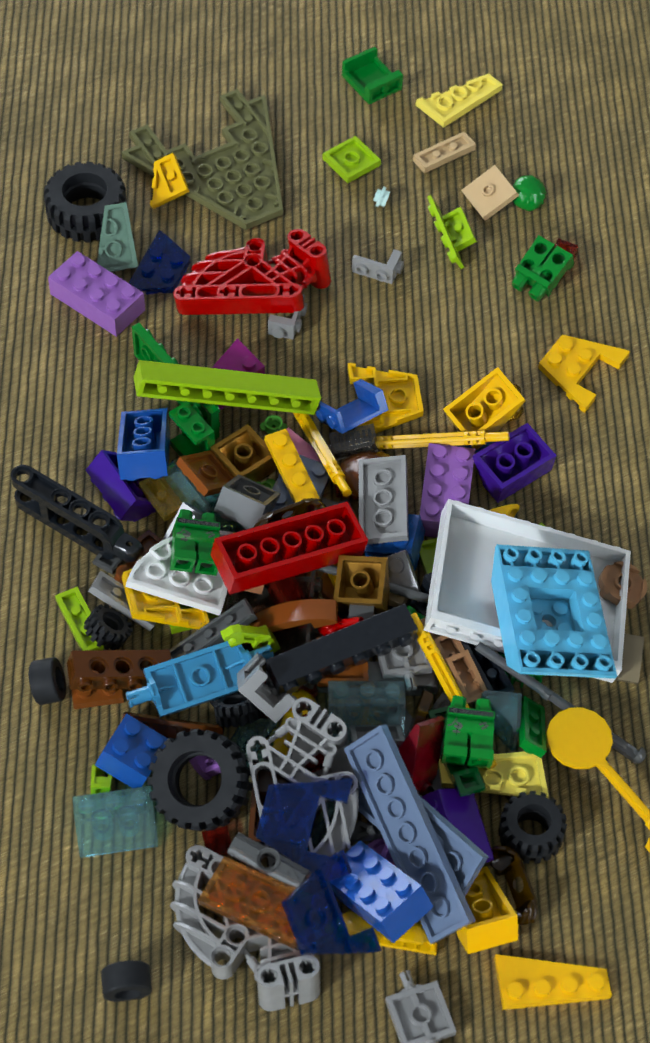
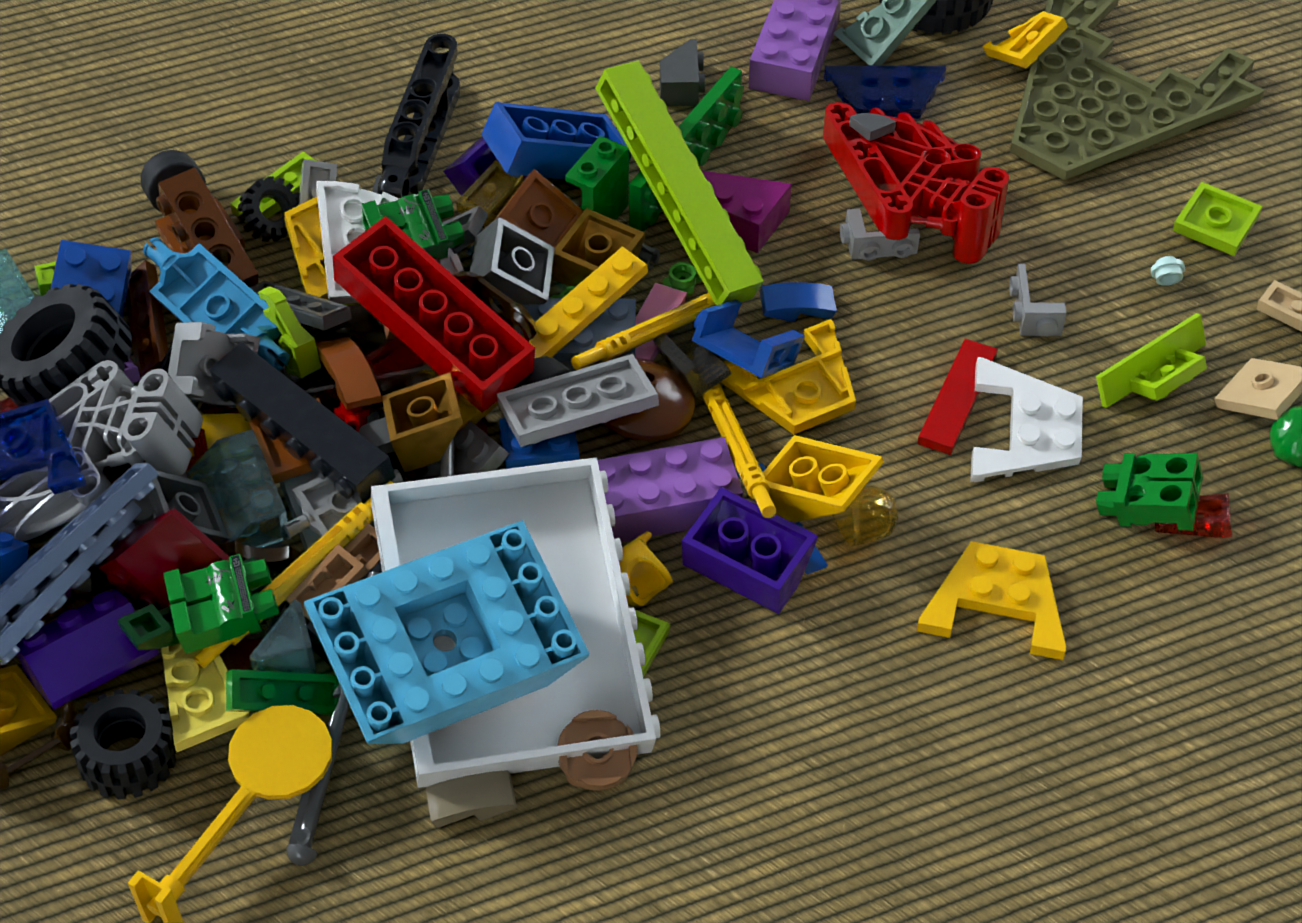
camera: 70 degrees right, 5 degrees down
none -> dark grey slope [660,39,705,106]
none -> blue slope [759,282,837,322]
none -> dark grey tile [849,113,896,141]
none -> red tile [917,338,998,455]
none -> white wing [970,357,1083,482]

